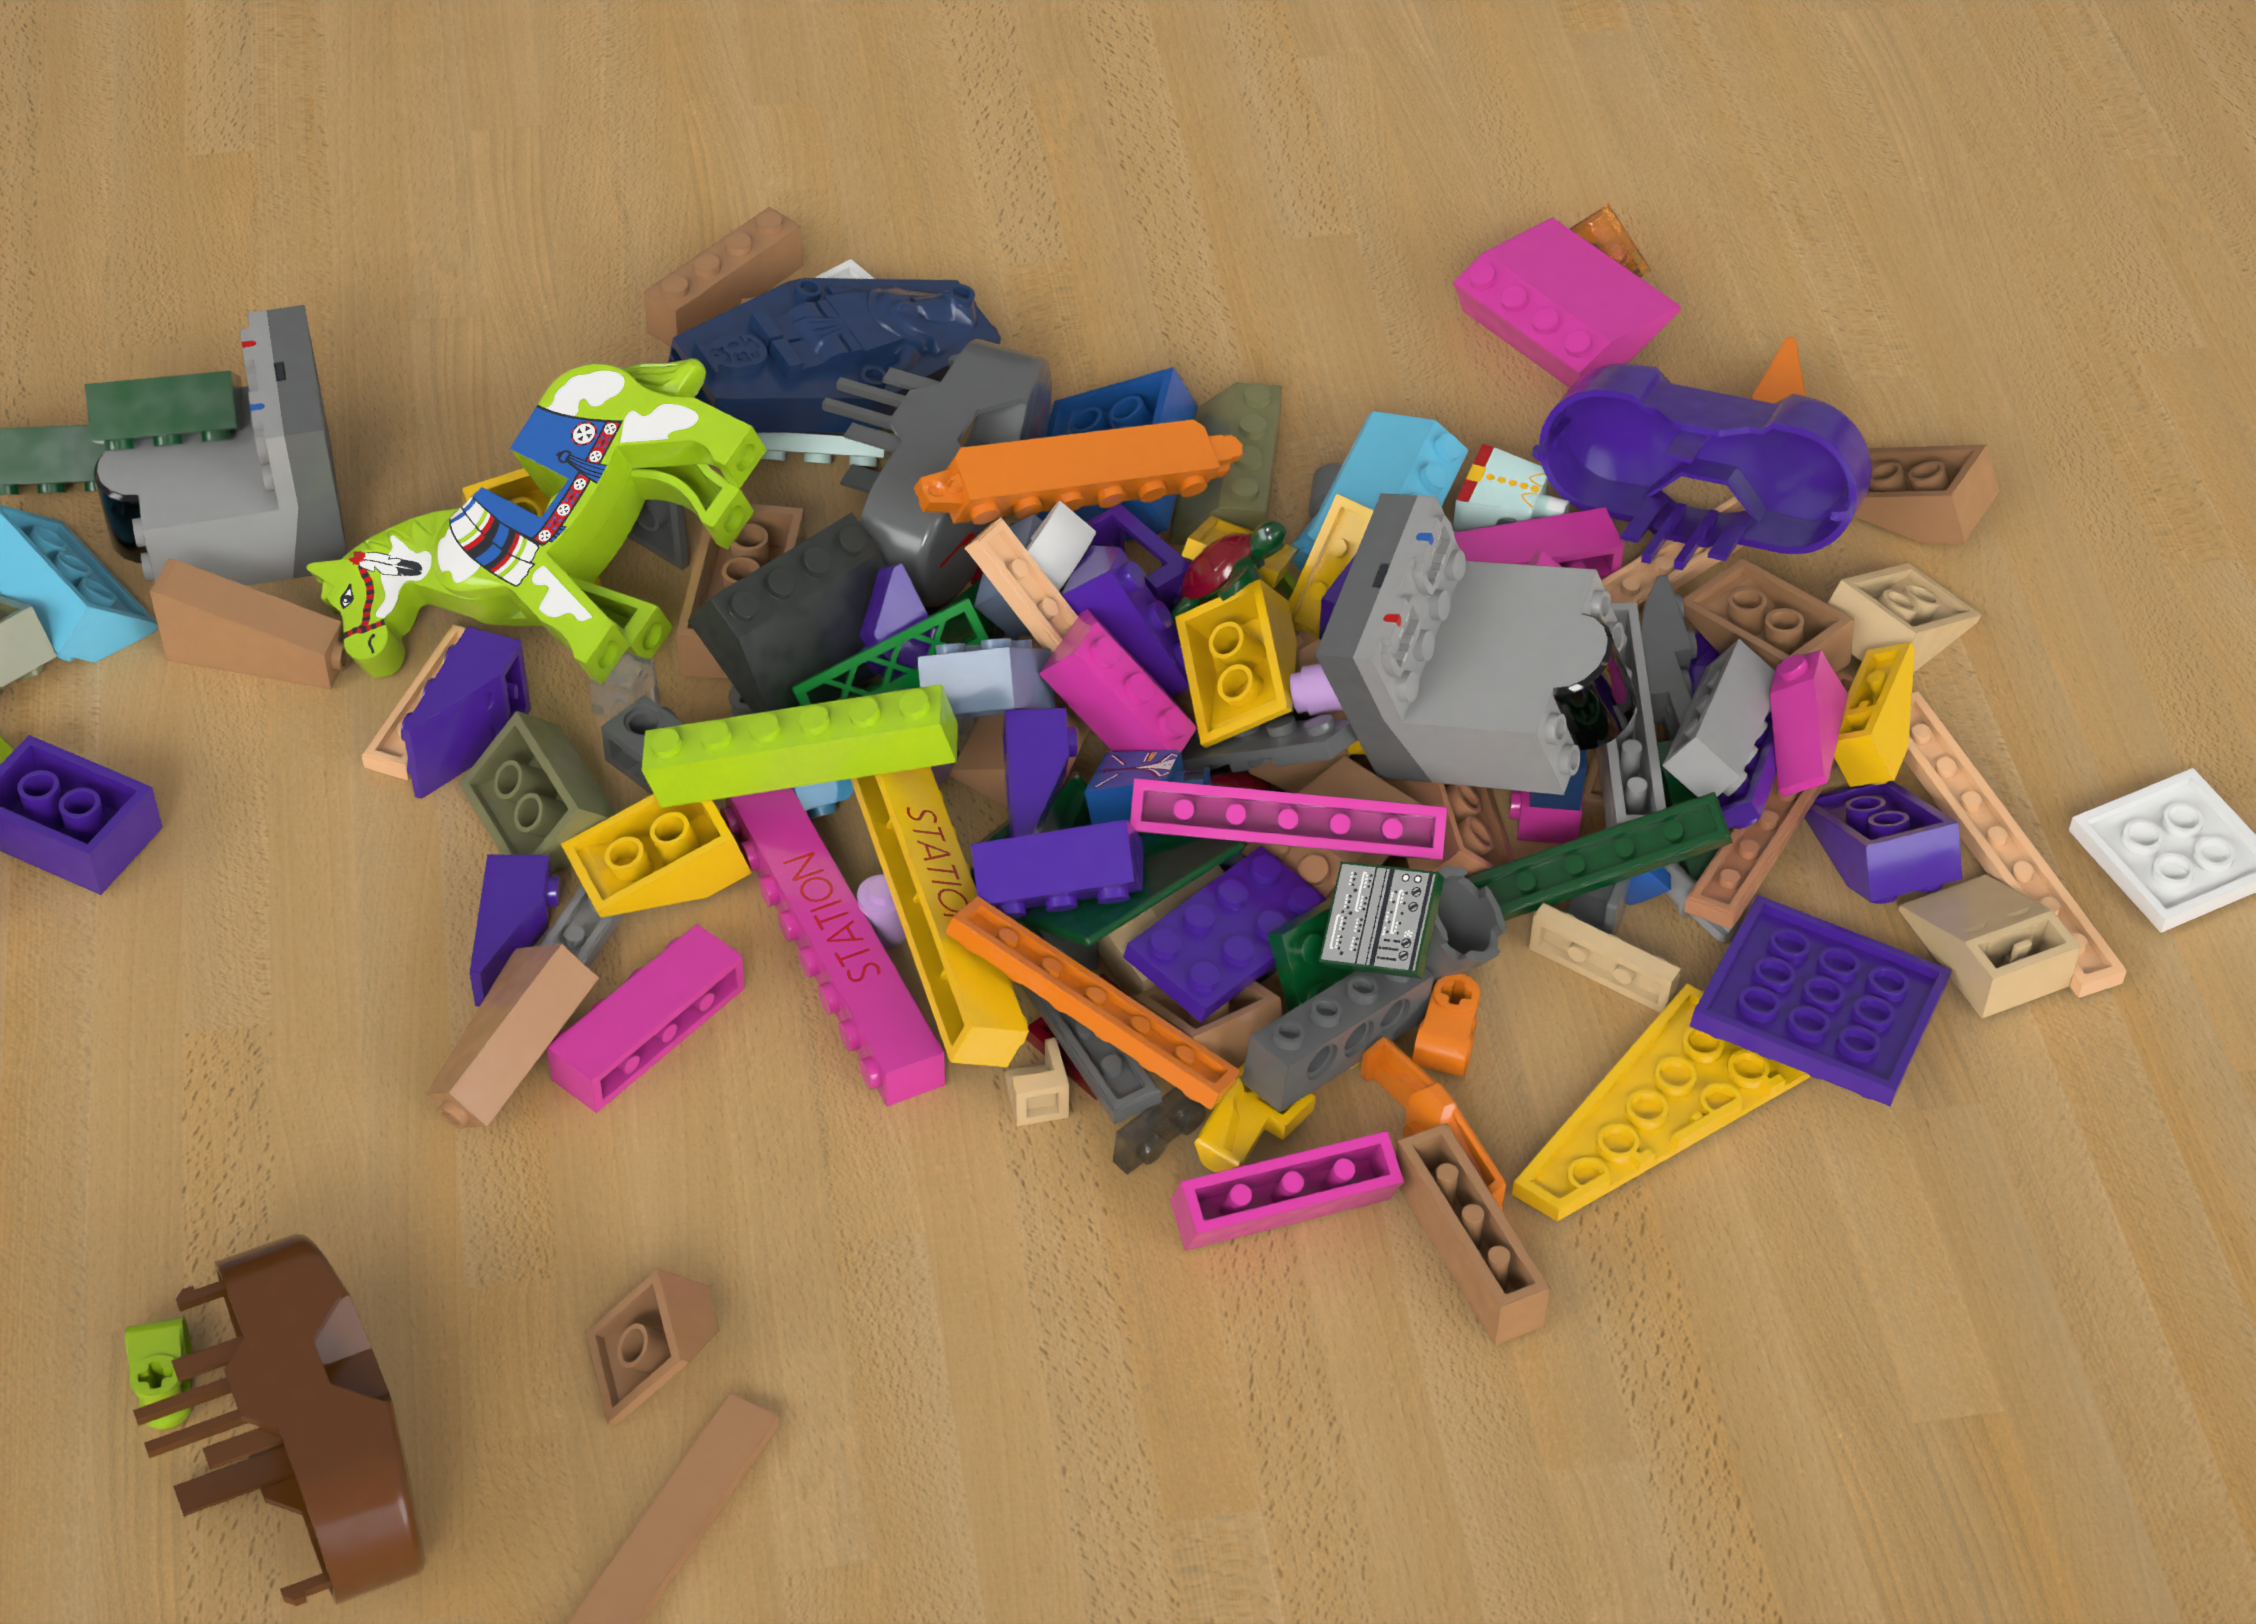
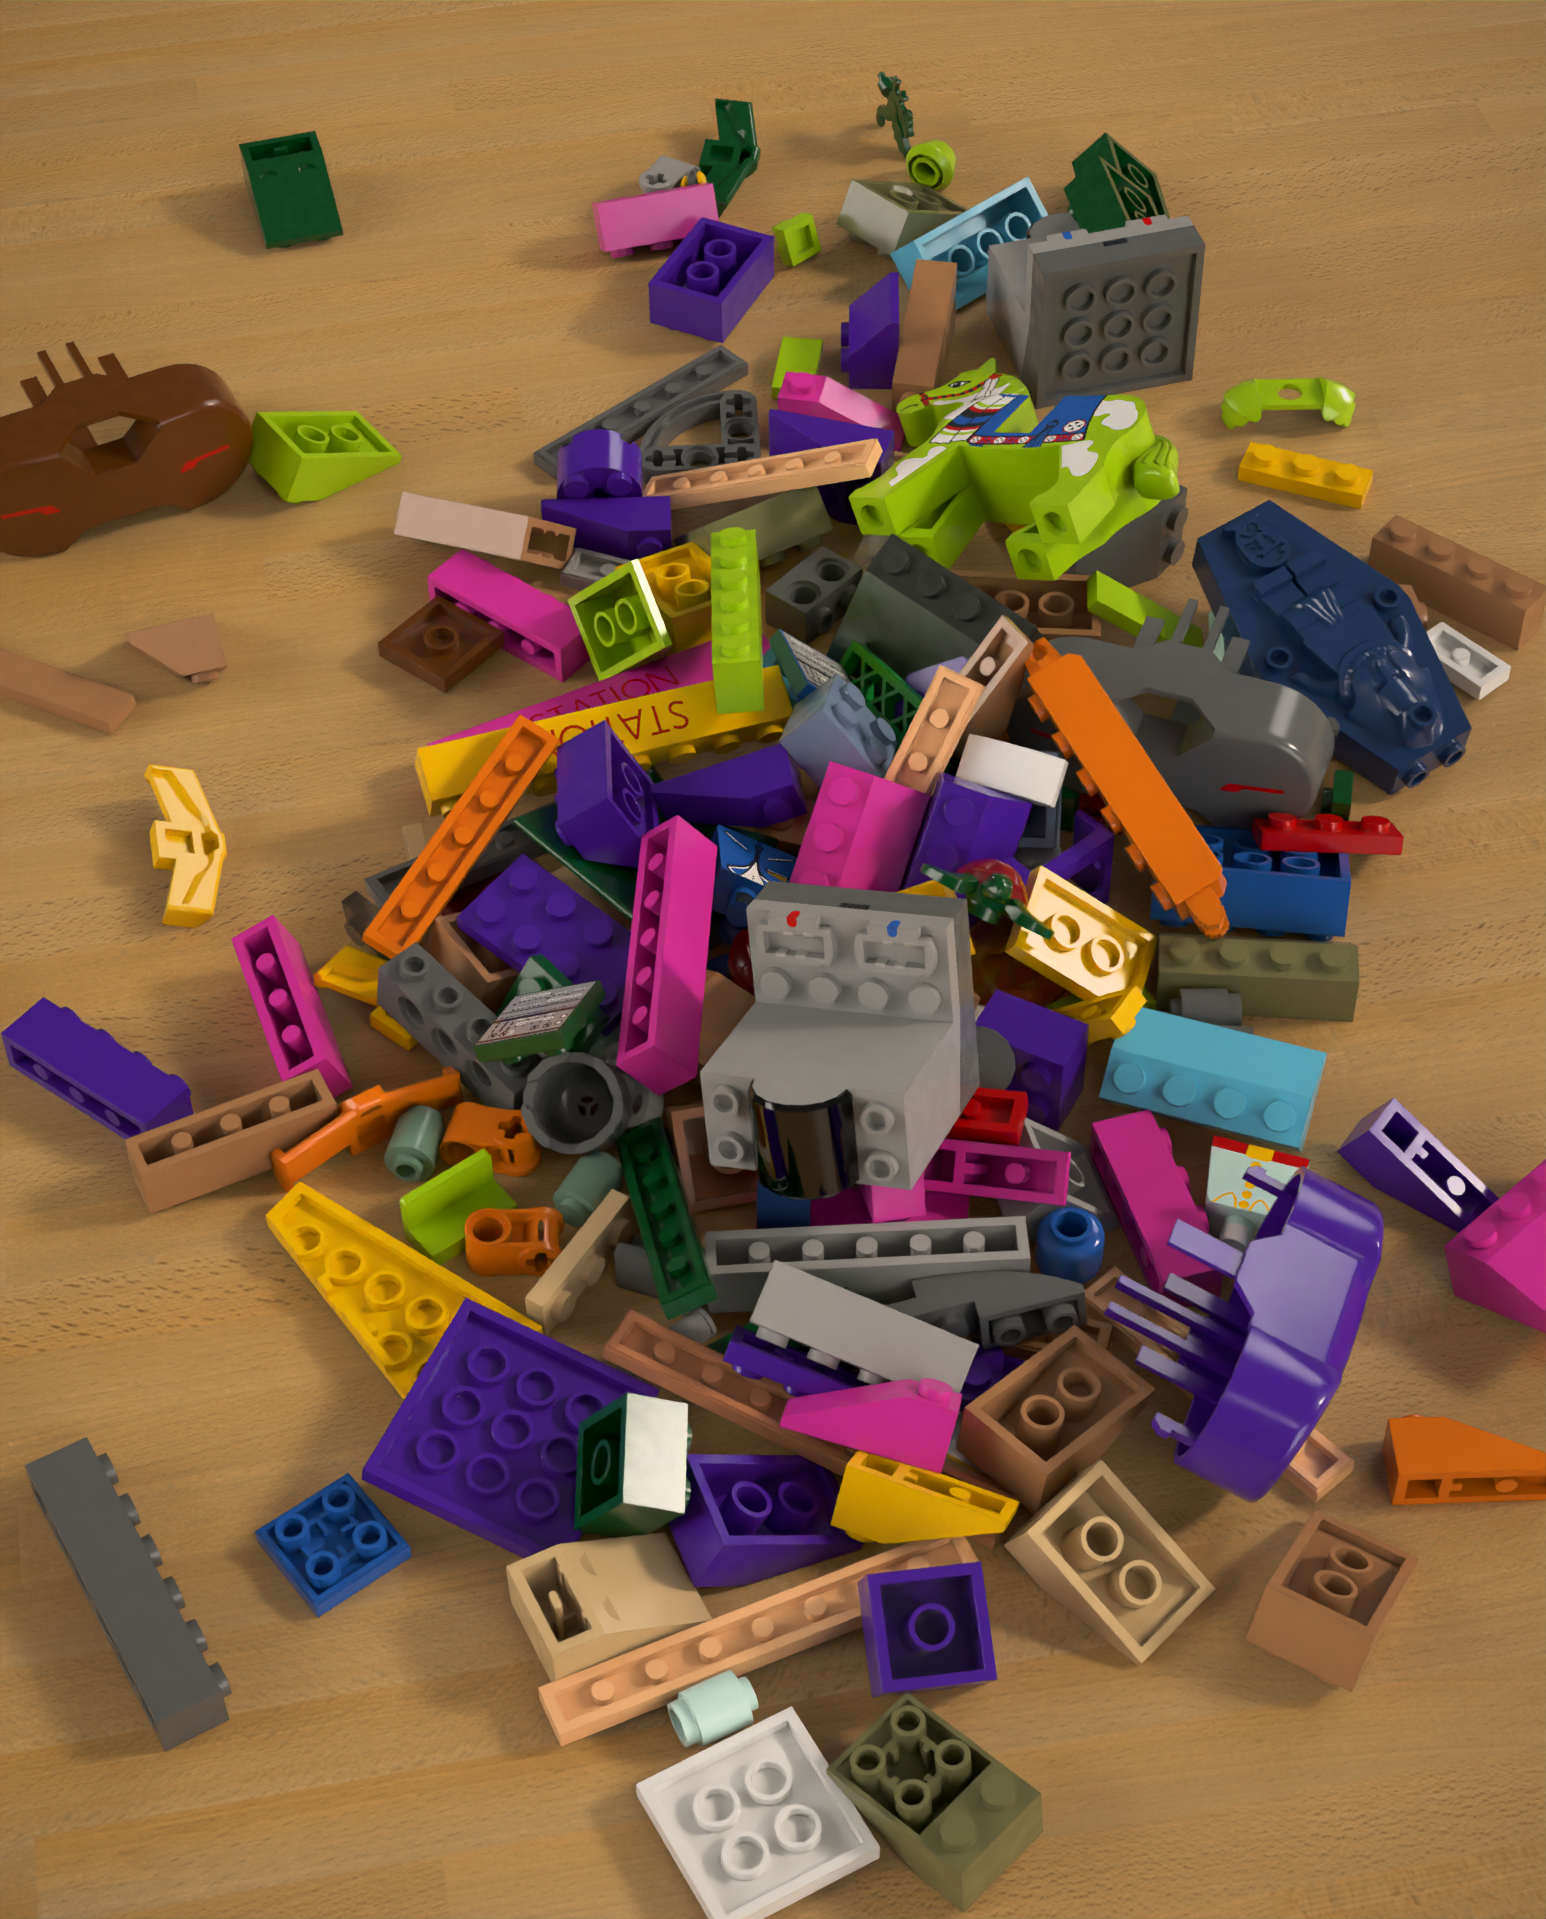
camera: 90 degrees right, 0 degrees up
none -> dark purple brick [1,997,194,1139]
none -> dark grey brick [25,1437,232,1752]
none -> yellow plate [144,764,227,928]
none -> lime slope [249,411,402,504]
none -> blue tile [255,1473,412,1618]
none -> reddish brown plate [378,595,505,693]
none -> sand green brick [384,1105,446,1182]
none -> lime panel [399,1149,518,1265]
none -> orange piece [464,1206,565,1277]
none -> dark grey tile [534,345,748,480]
none -> sand green brick [553,1151,624,1227]
none -> dark purple brick [557,429,643,499]
none -> lime slope [567,559,672,681]
none -> dark green brick [574,1392,692,1538]
none -> dark grey beam [640,390,761,484]
none -> light nougat tile [643,439,883,510]
none -> light aqua brick [667,1670,759,1747]
none -> lime tile [772,336,823,399]
none -> dark pink slope [778,371,905,452]
none -> olive slope [826,1691,1043,1913]
none -> dark purple slope [841,272,899,389]
none -> dark purple brick [857,1561,997,1698]
none -> medium nougat slope [951,615,1034,760]
none -> lime tile [1087,570,1203,648]
none -> dark grey brick [1168,988,1242,1026]
none -> lime piece [1220,377,1356,429]
none -> yellow plate [1237,442,1374,509]
none -> red plate [1251,812,1404,855]
none -> dark purple slope [1336,1098,1499,1233]

